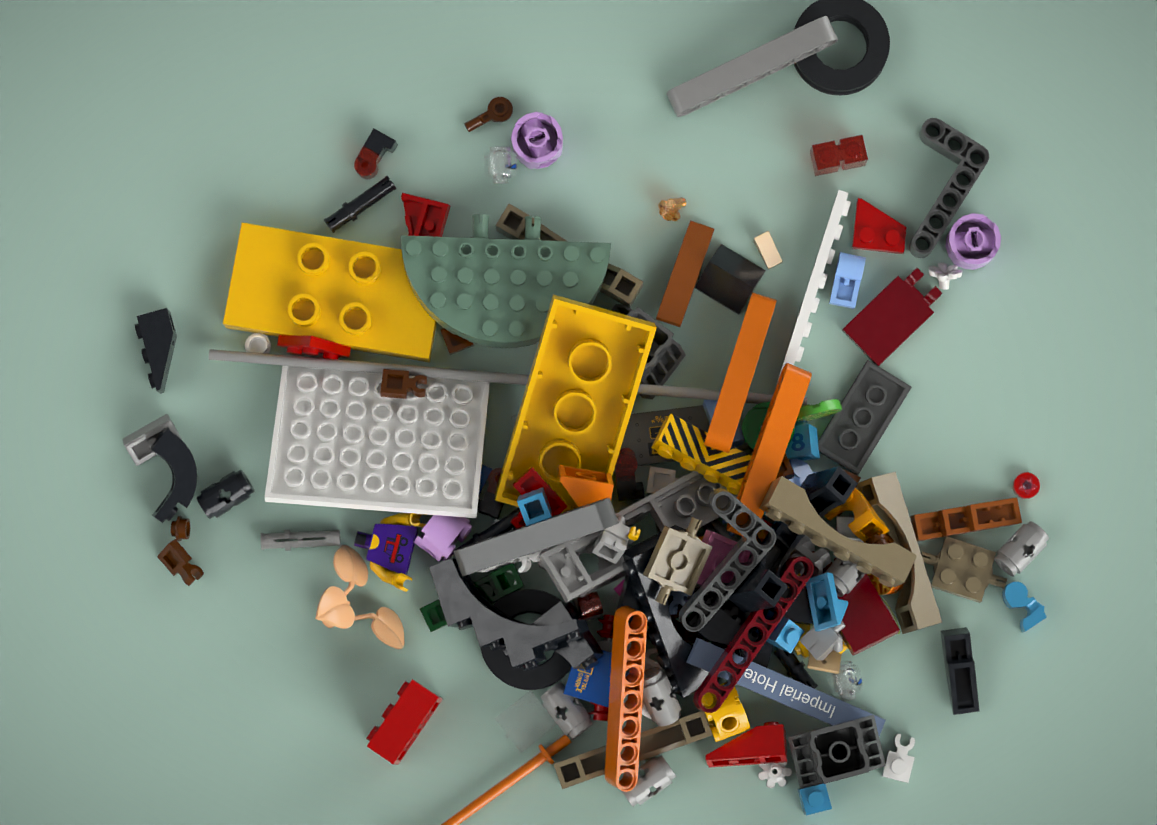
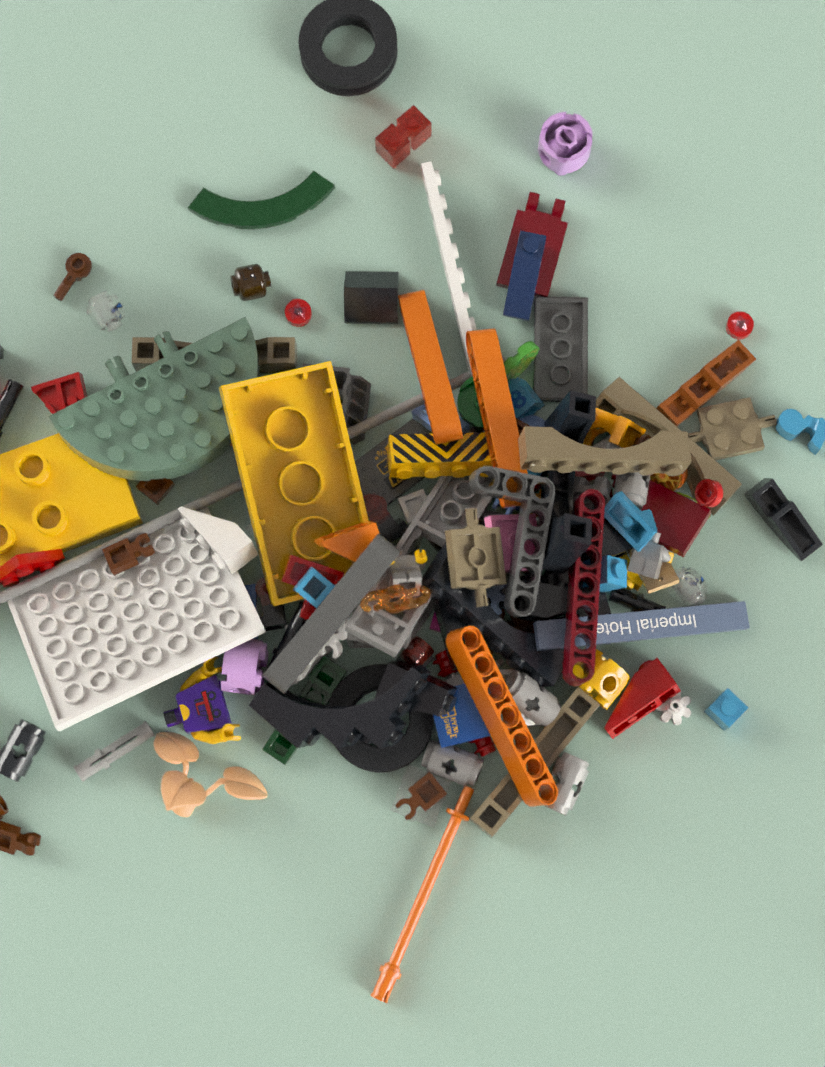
camera: 30 degrees left, 5 degrees down
red slope [366,679,443,765] -> none
lavender brick [511,112,563,169] -> none
dark orange slope [656,220,715,327] -> none
clear orange plate [658,197,687,221] -> none
light grey beam [667,16,838,117] -> none
tan piece [753,231,783,269] -> none
dark grey slope [788,715,886,789] -> none
light blue plate [829,252,866,309] -> none
red wing [852,198,907,254] -> none
white plate [882,734,915,783] -> none
dark grey beam [909,118,989,258] -> none
white plant [929,262,963,290] -> none
light grey piece [994,521,1049,577] -> none
none -> white slope [178,507,258,575]
none -> dark green tile [188,170,335,229]
none -> dark brown head [230,264,271,301]
none -> red tile [285,299,312,327]
none -> clear orange piece [360,585,430,613]
none -> reddish brown plate [395,772,447,821]
none -> dark blue slope [503,230,546,321]
none -> red tile [695,479,723,507]

